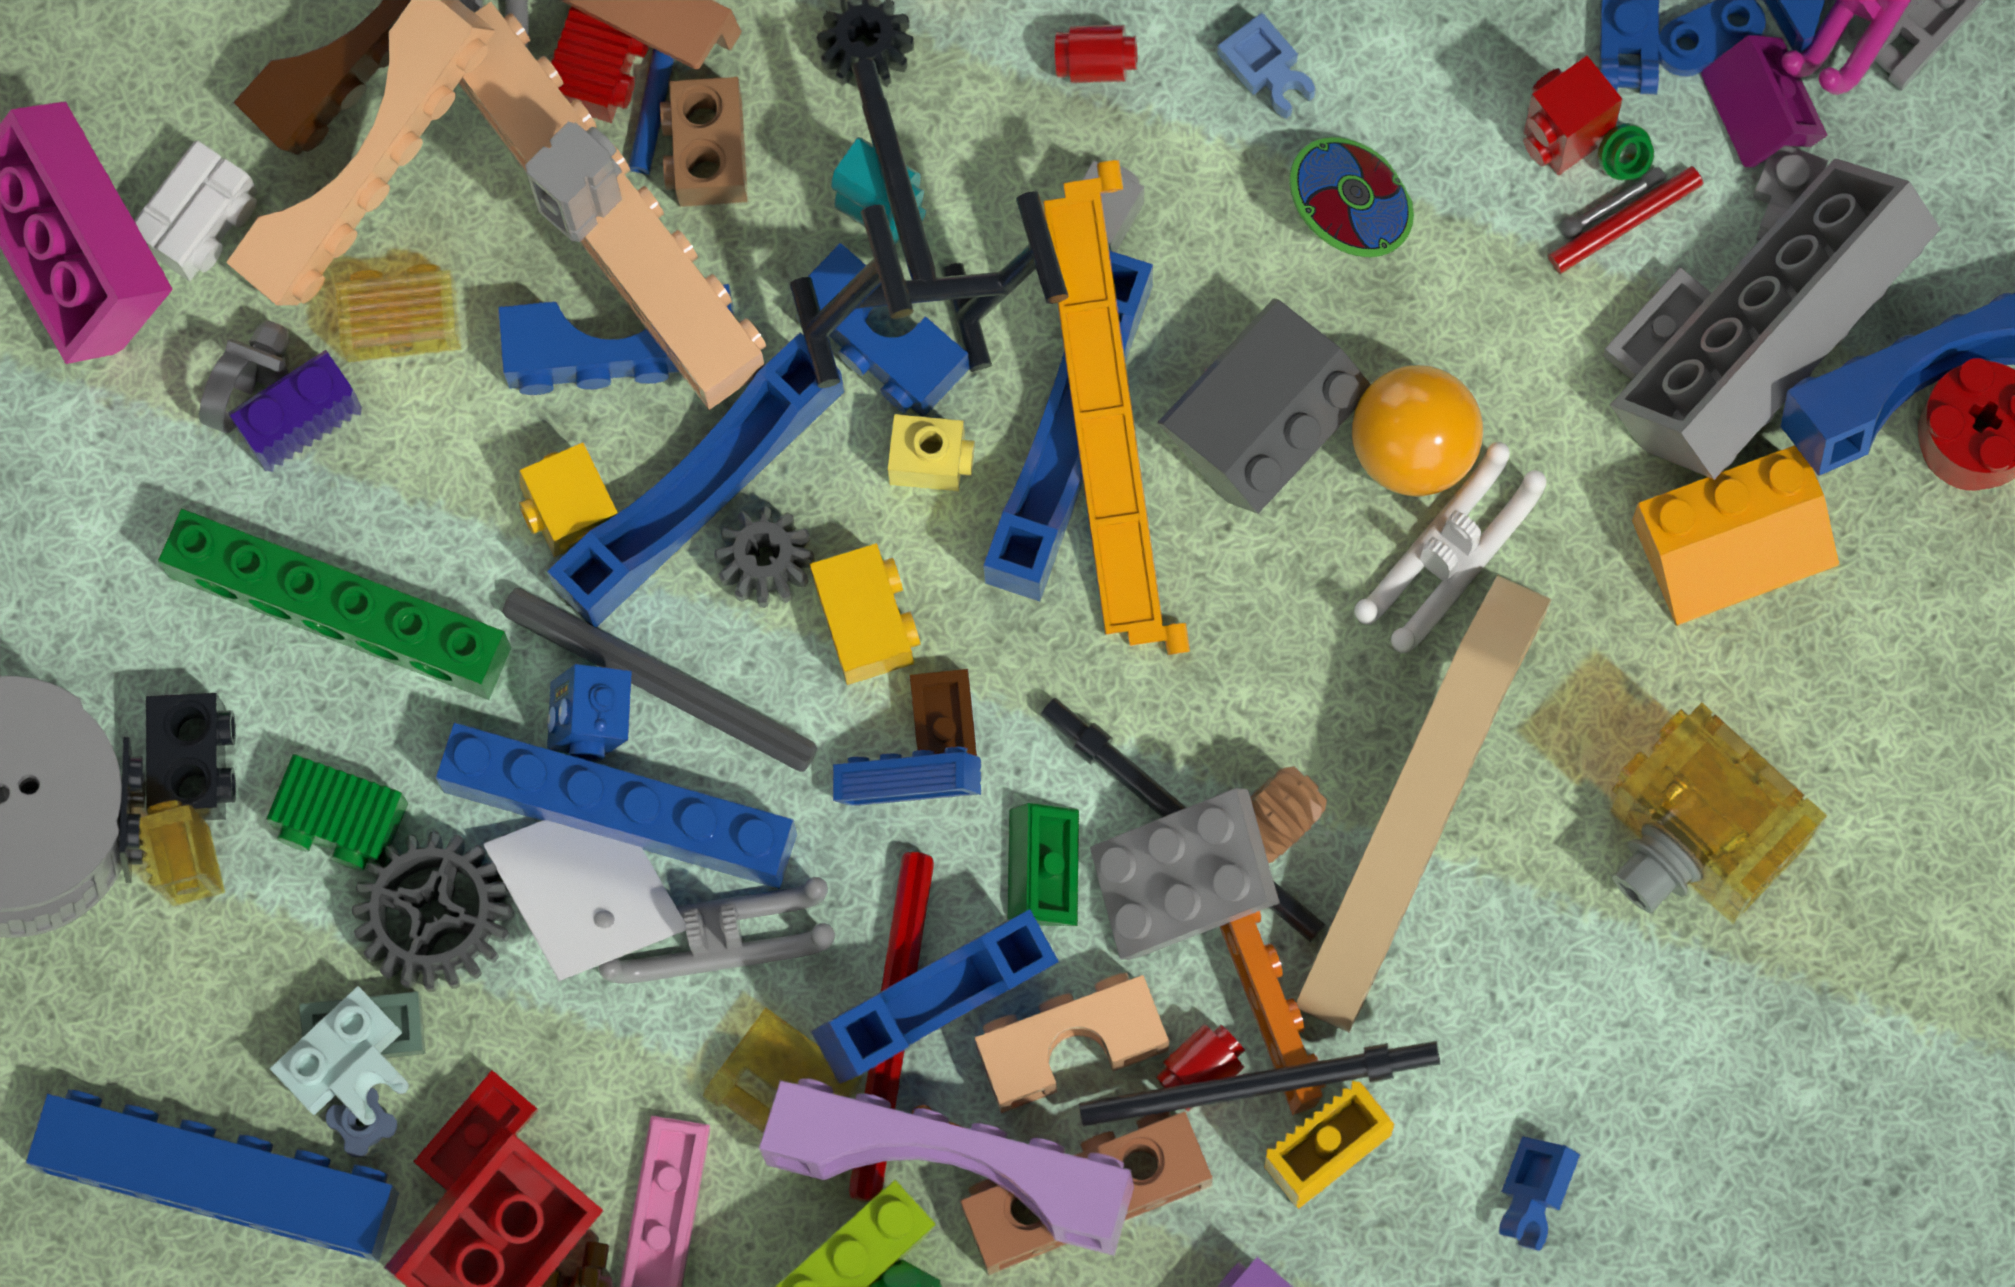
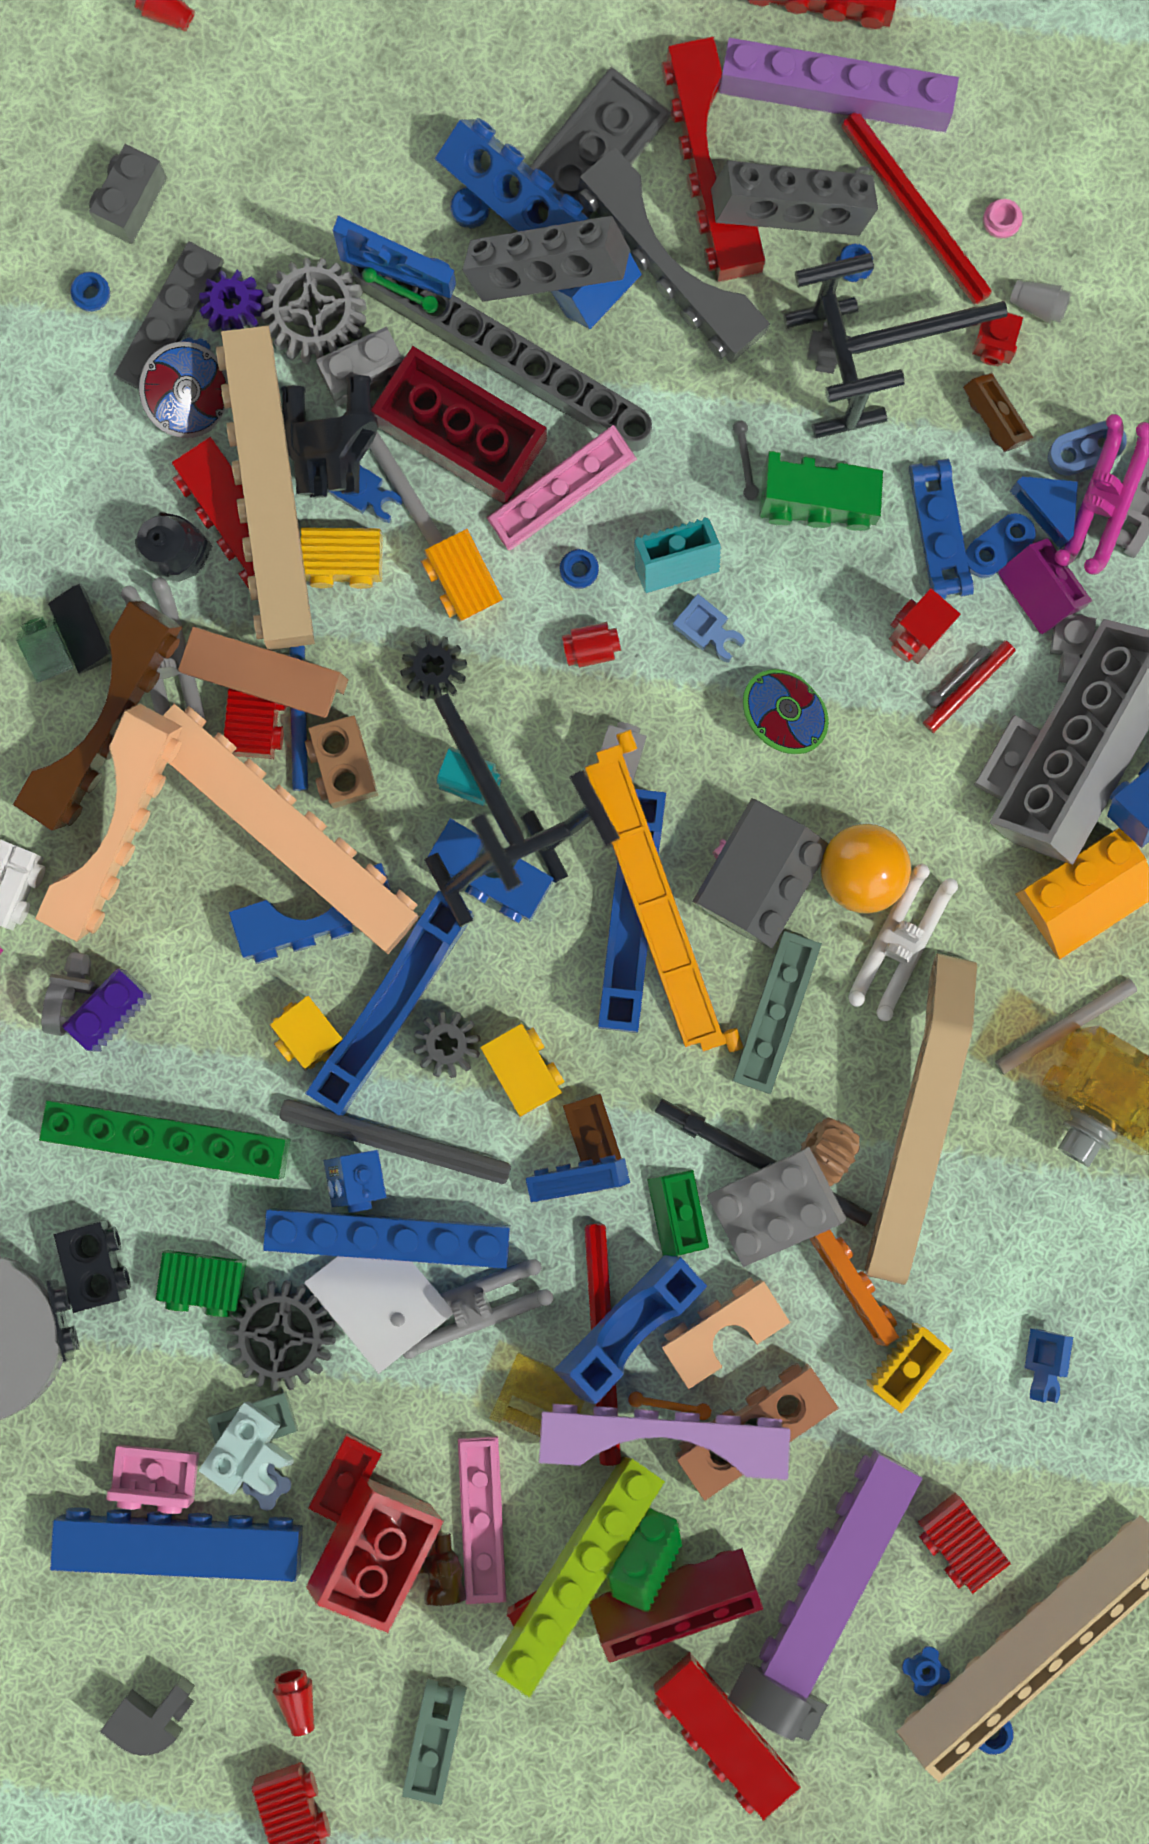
camera: 20 degrees left, 10 degrees up
clear yellow brick [139,801,225,907] -> none
clear yellow brick [335,264,462,362] -> none
light grey brick [525,122,622,242] -> none
light yellow brick [888,414,975,491] -> none
black bar [1079,1041,1441,1126] -> none
red brick [1156,1024,1245,1112] -> none
green plate [1598,123,1654,180] -> none
none -> bright pink bracket [106,1444,199,1514]
none -> sand green plate [732,931,822,1094]
none -> light grey bar [995,978,1137,1075]

